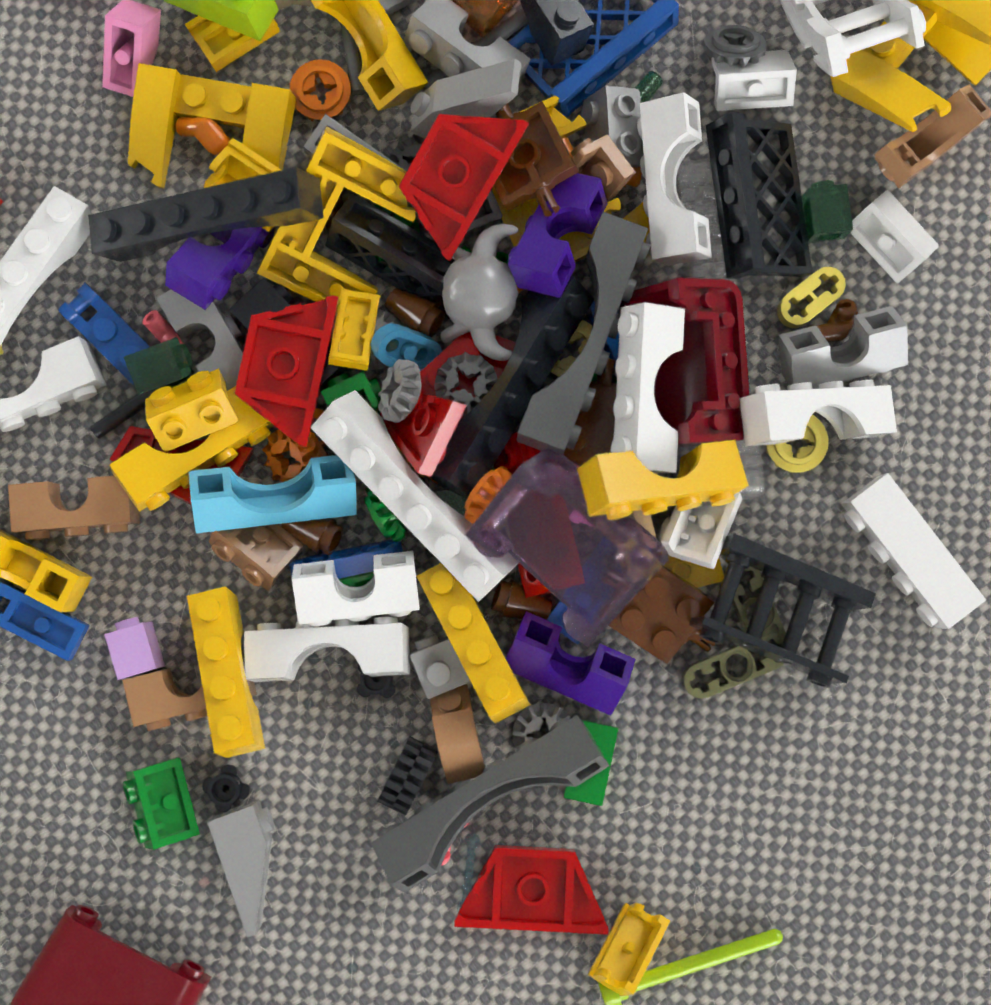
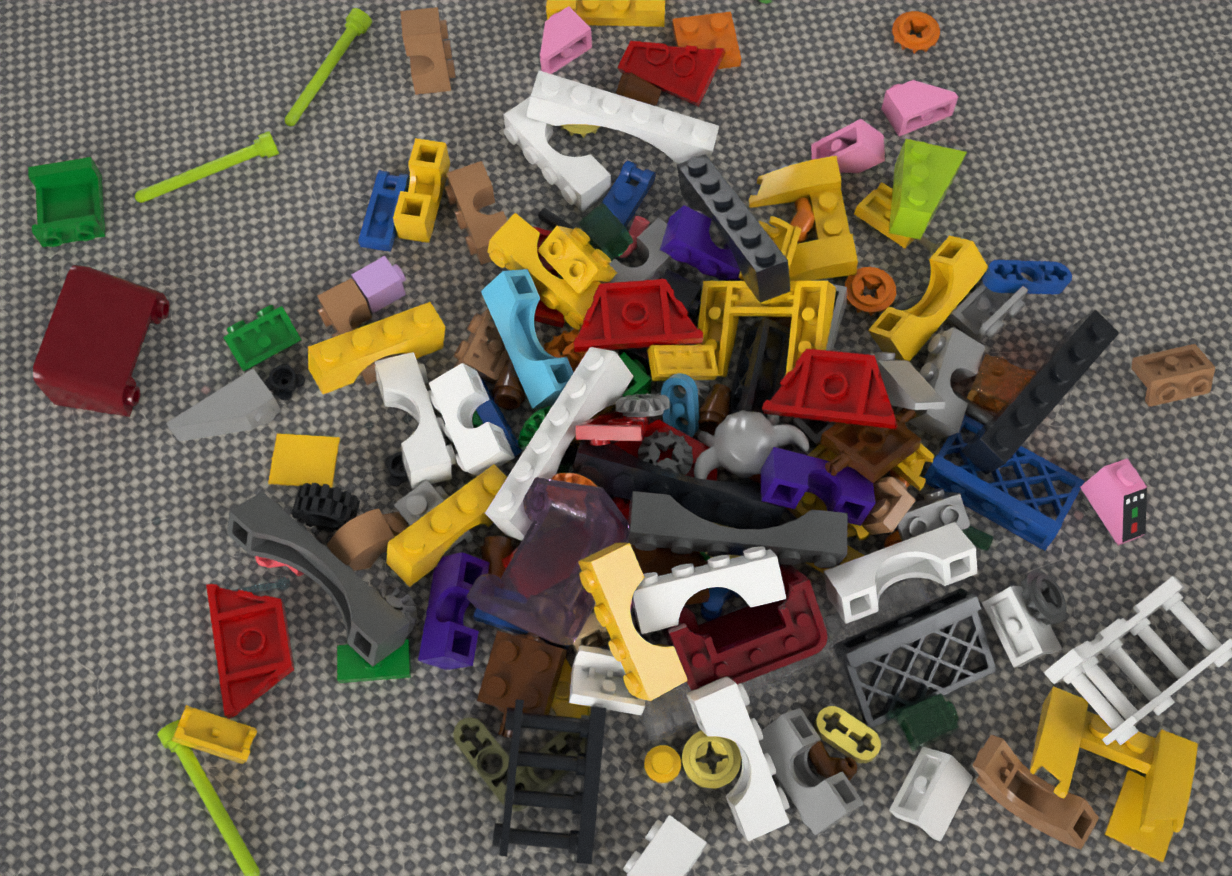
camera: 75 degrees right, 20 degrees down
none -> yellow window [268,433,340,488]
none -> yellow plate [644,745,681,783]

